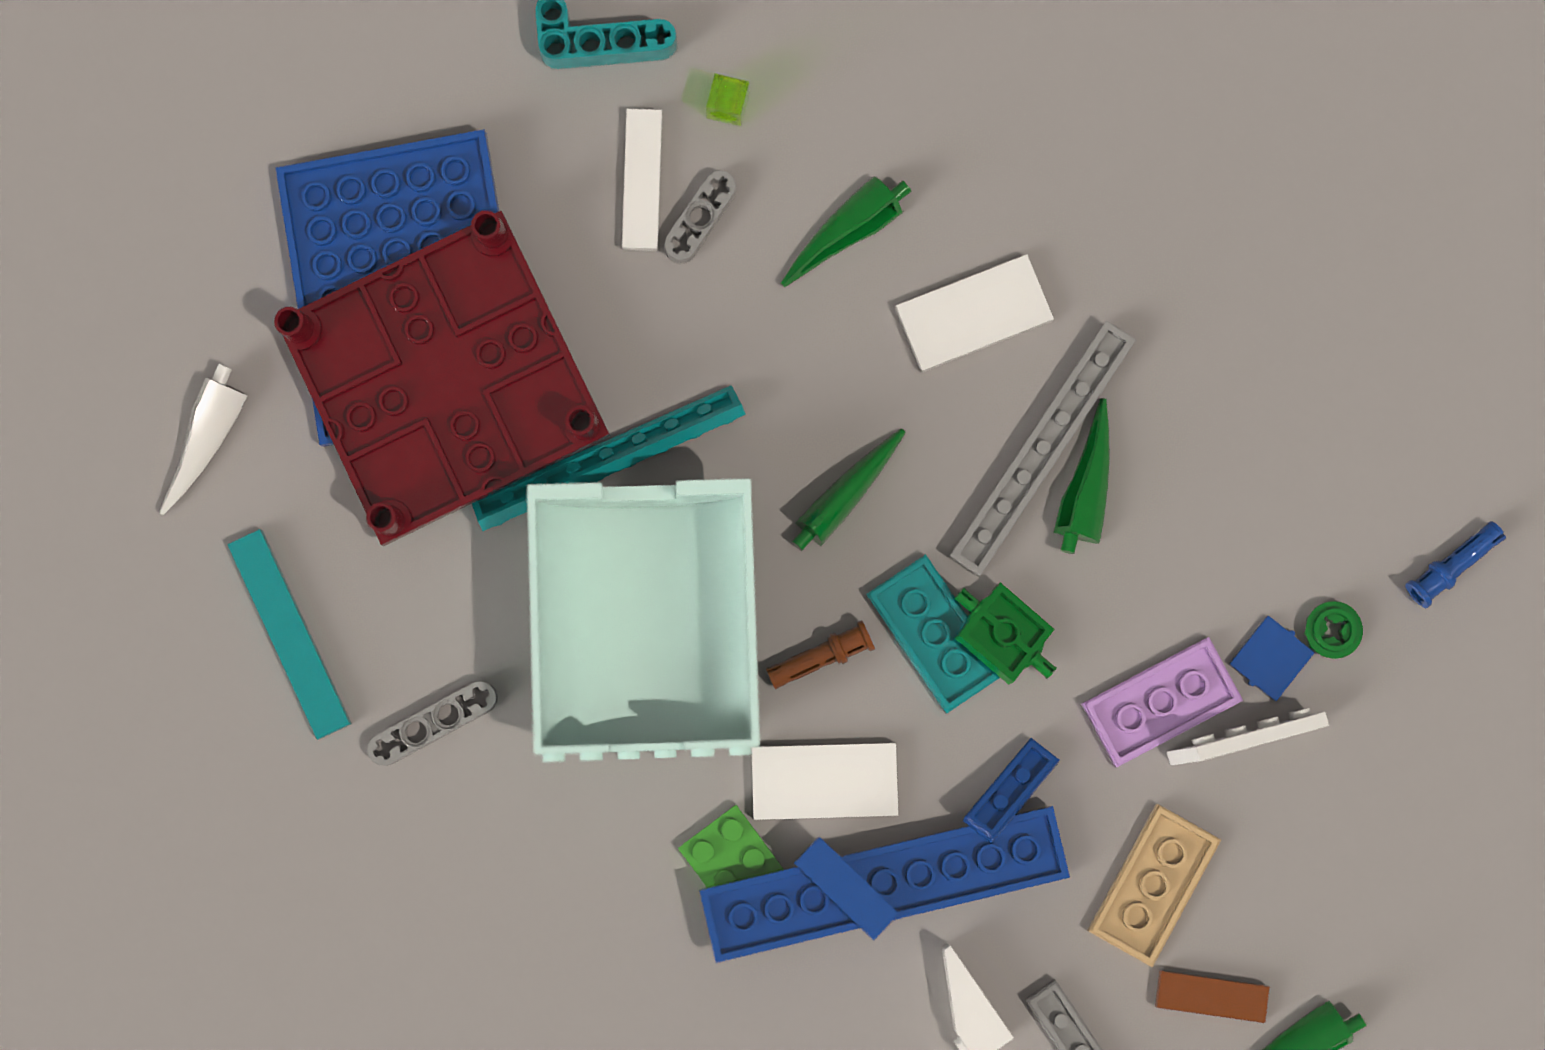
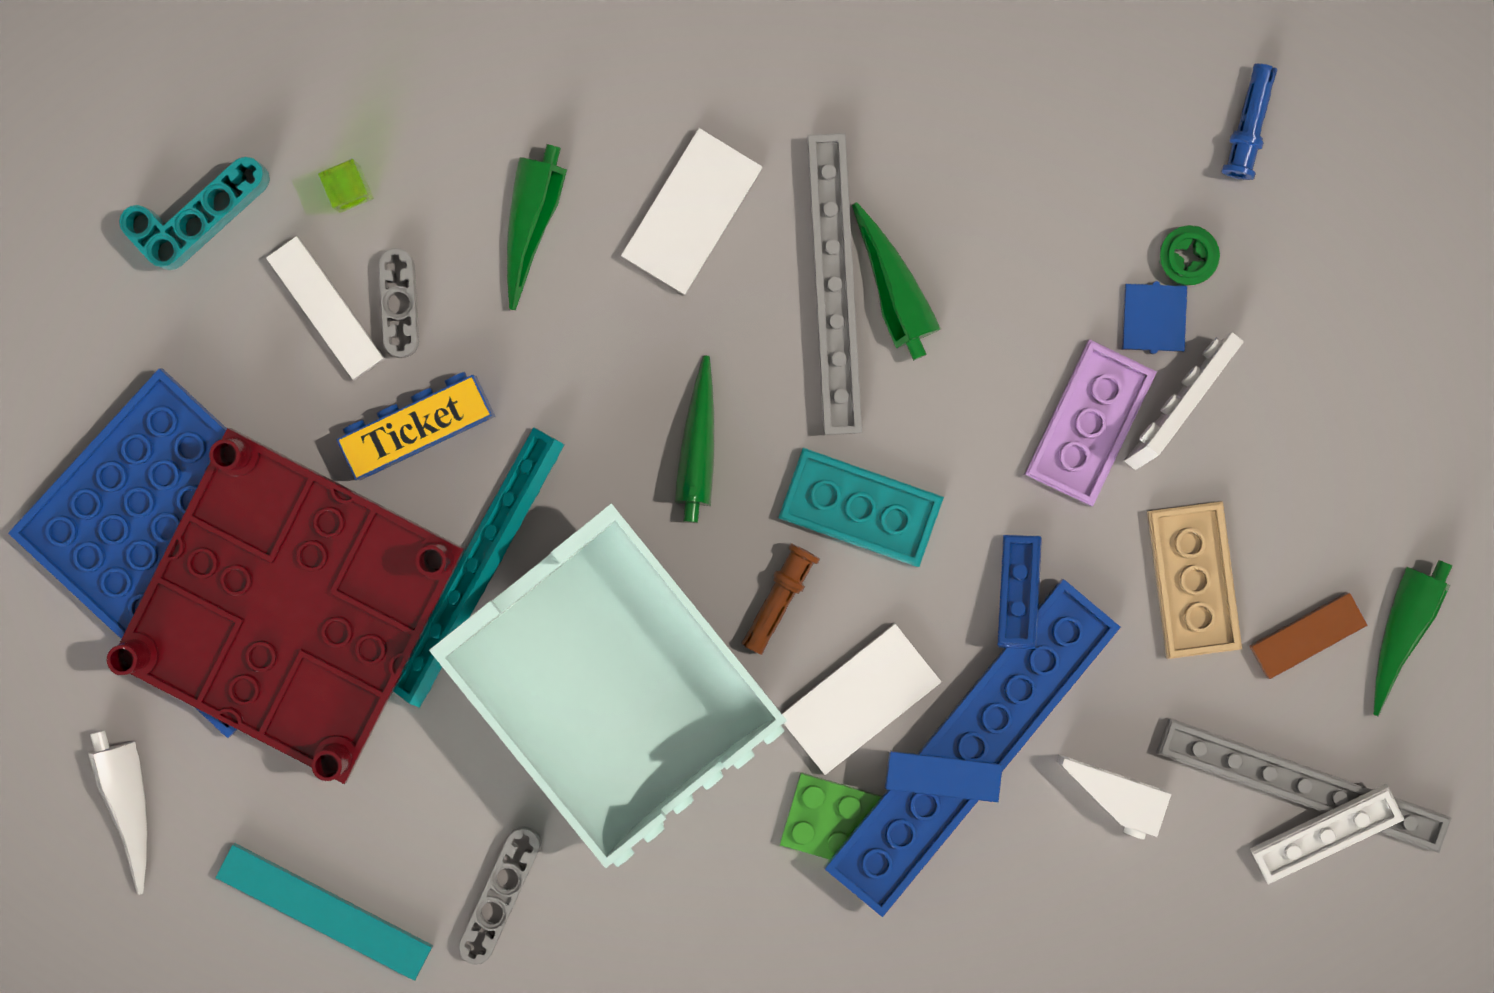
camera: 30 degrees left, 5 degrees up
green plate [954,582,1057,685] -> none
none -> yellow brick [336,372,496,480]

